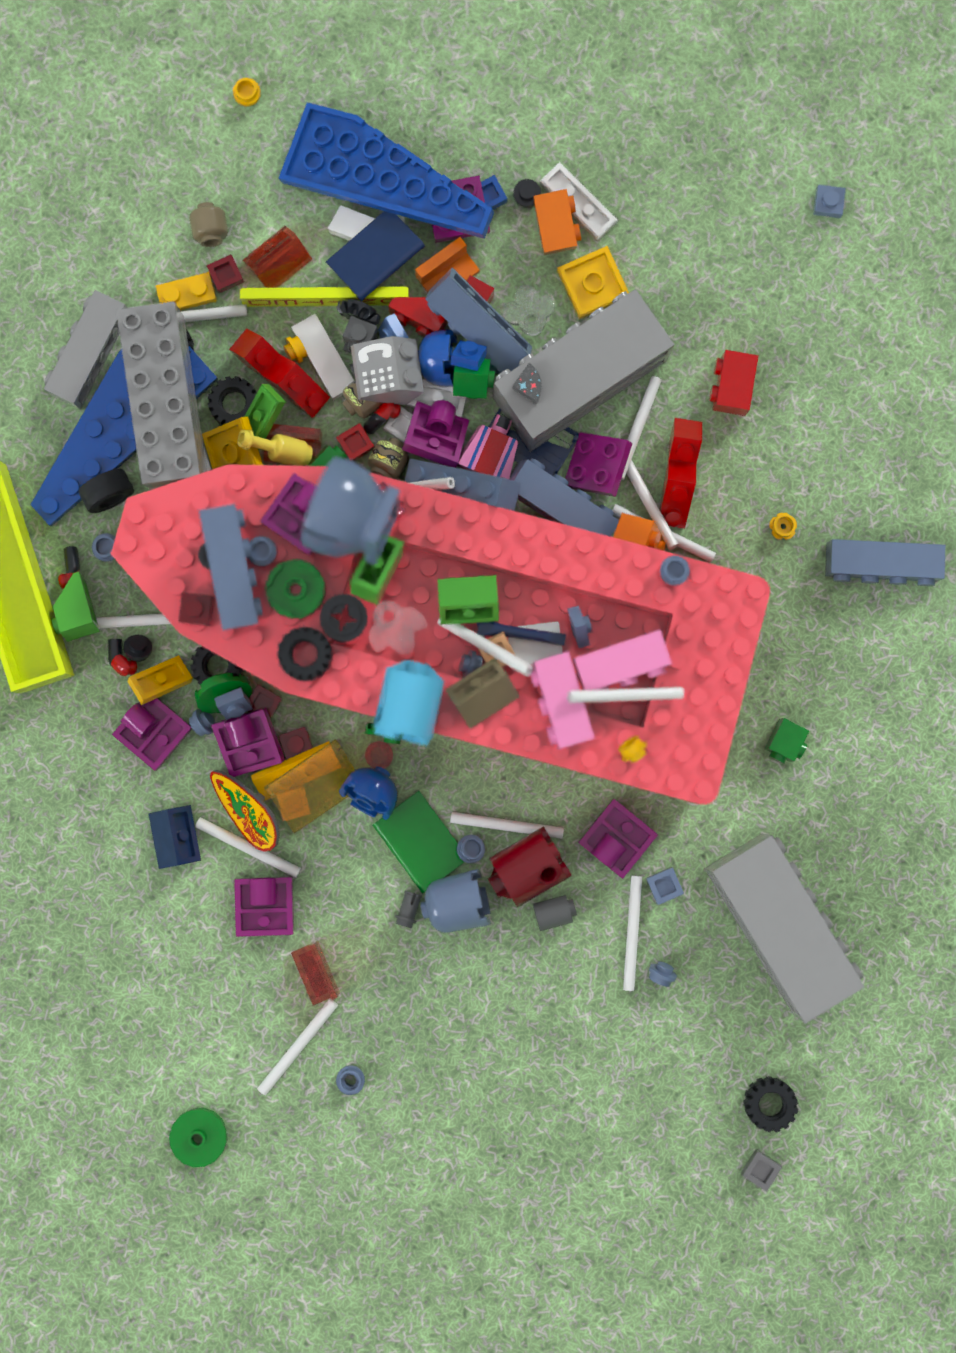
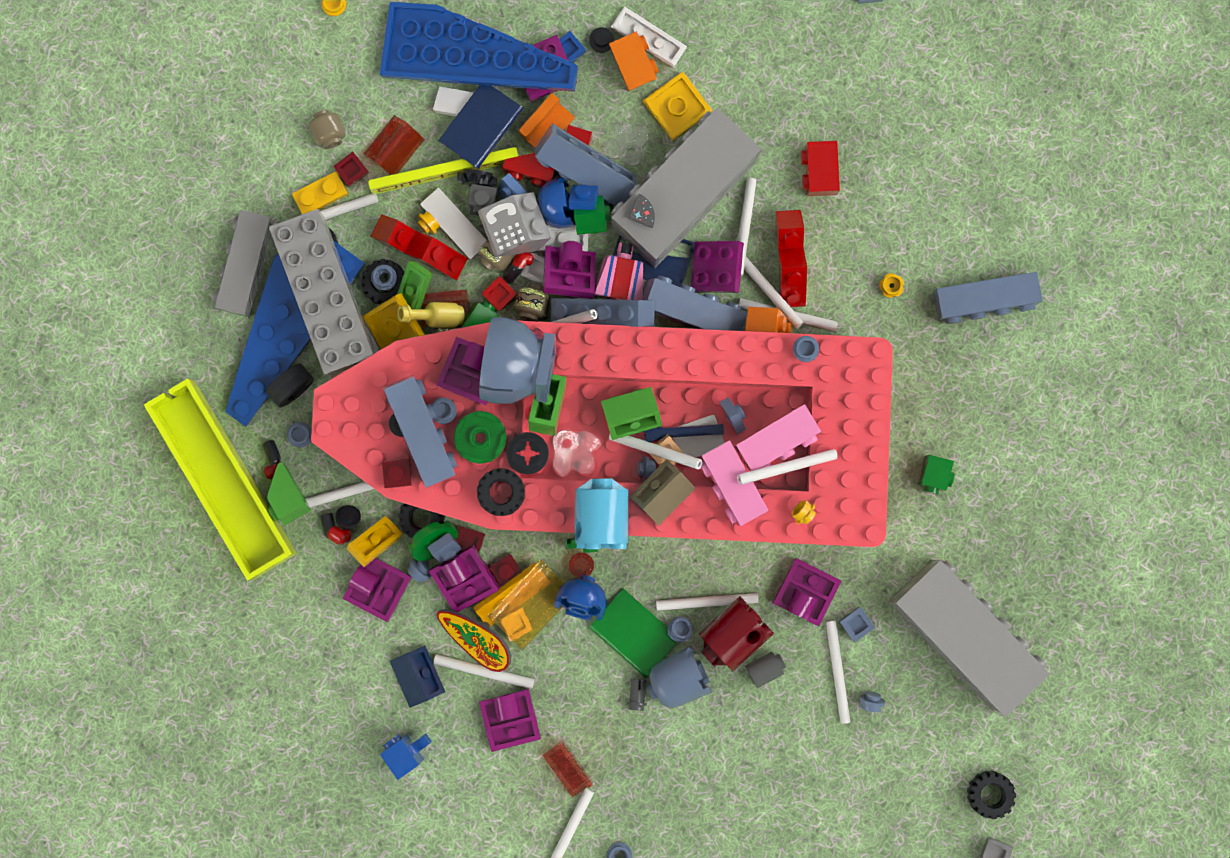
camera: 10 degrees left, 0 degrees up
none -> sand blue plate [371,265,397,290]
none -> blue brick [380,733,432,780]

